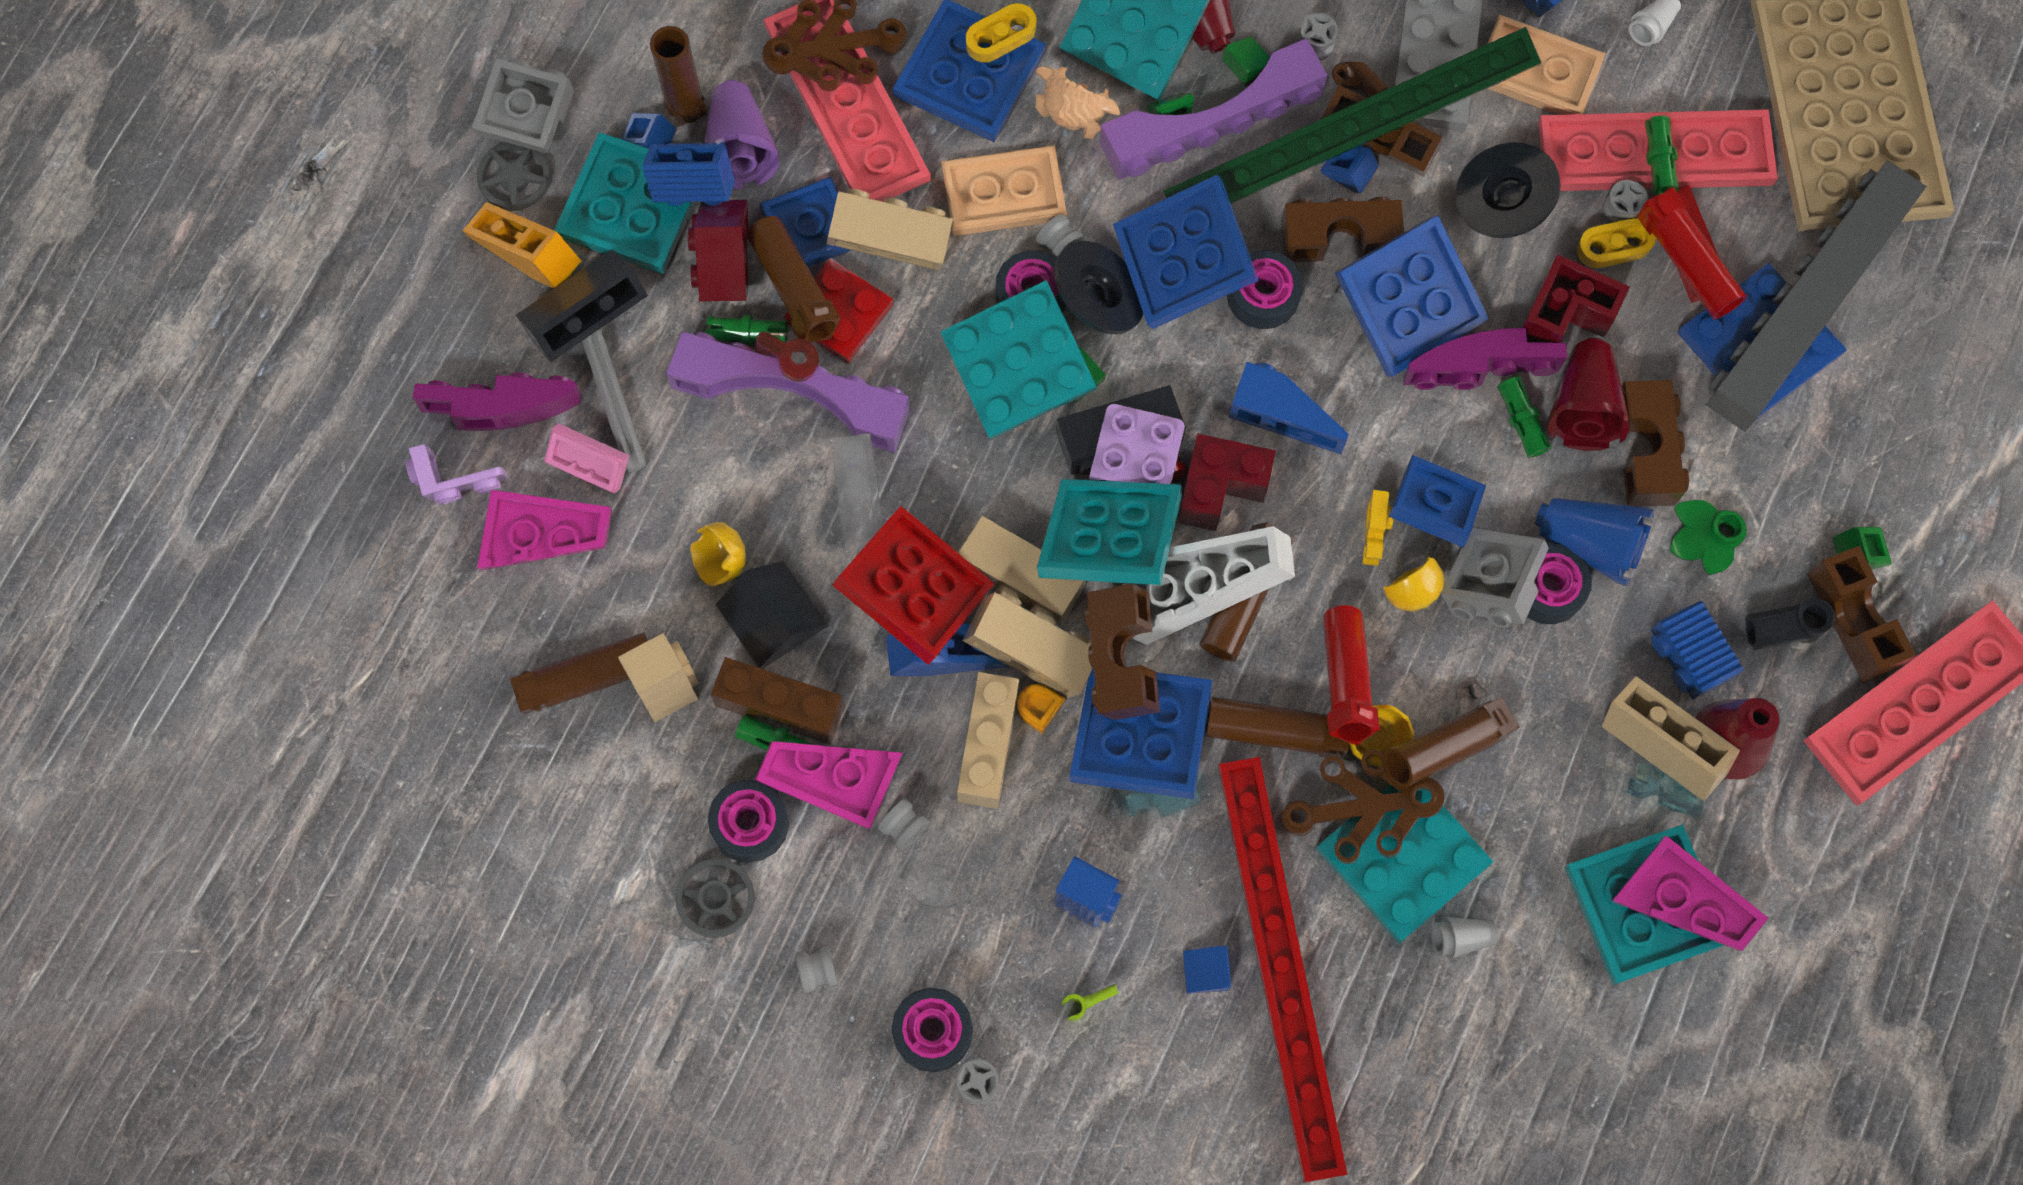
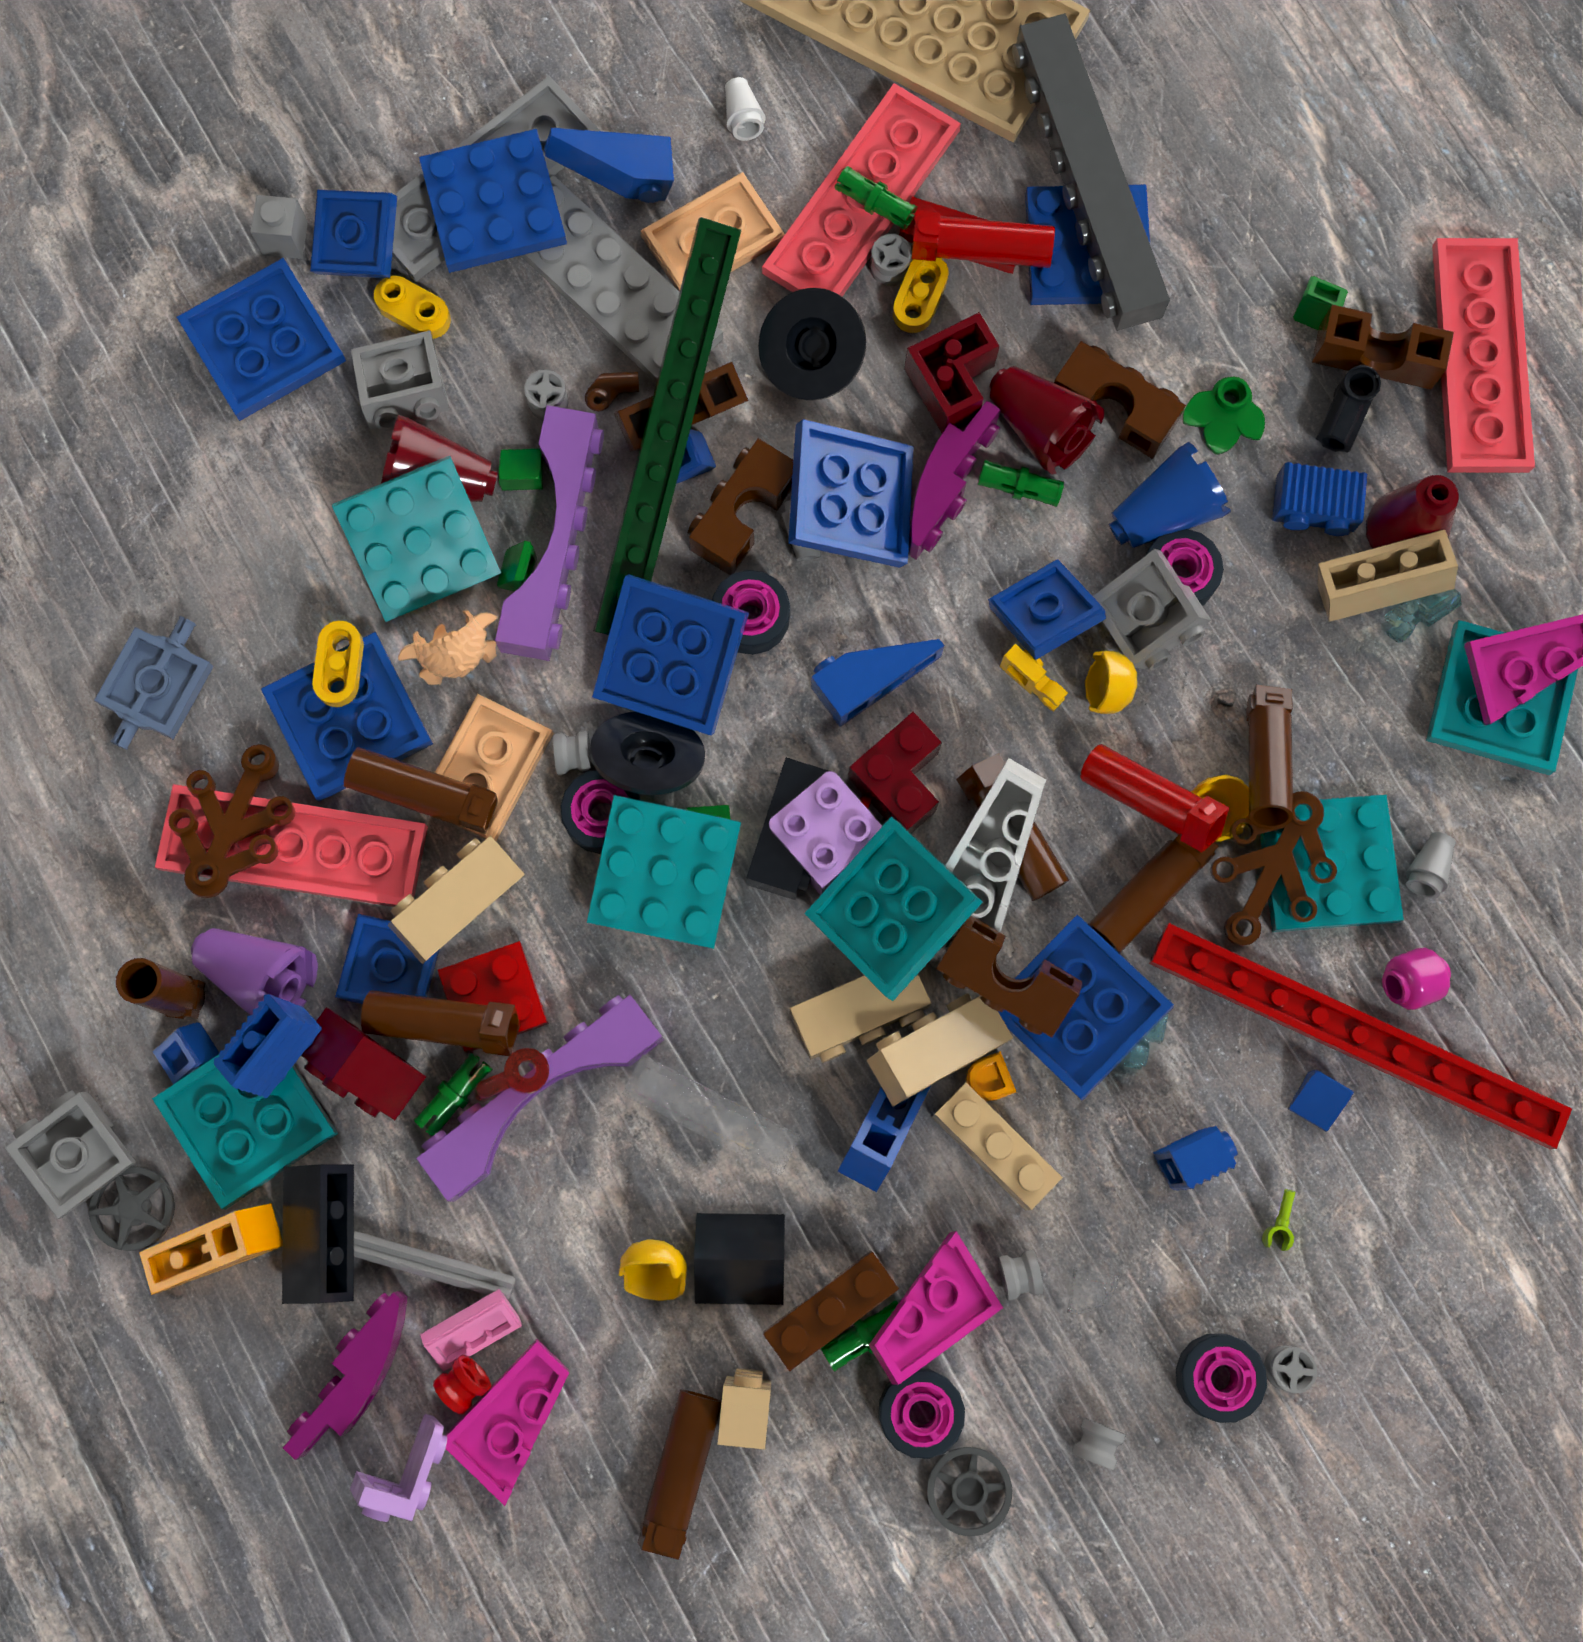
camera: 55 degrees left, 5 degrees up
red plate [832,506,995,665] -> none
none -> reddish brown piece [344,747,498,834]
none -> red wheel [433,1355,491,1414]
none -> dark pink head [1382,948,1451,1010]

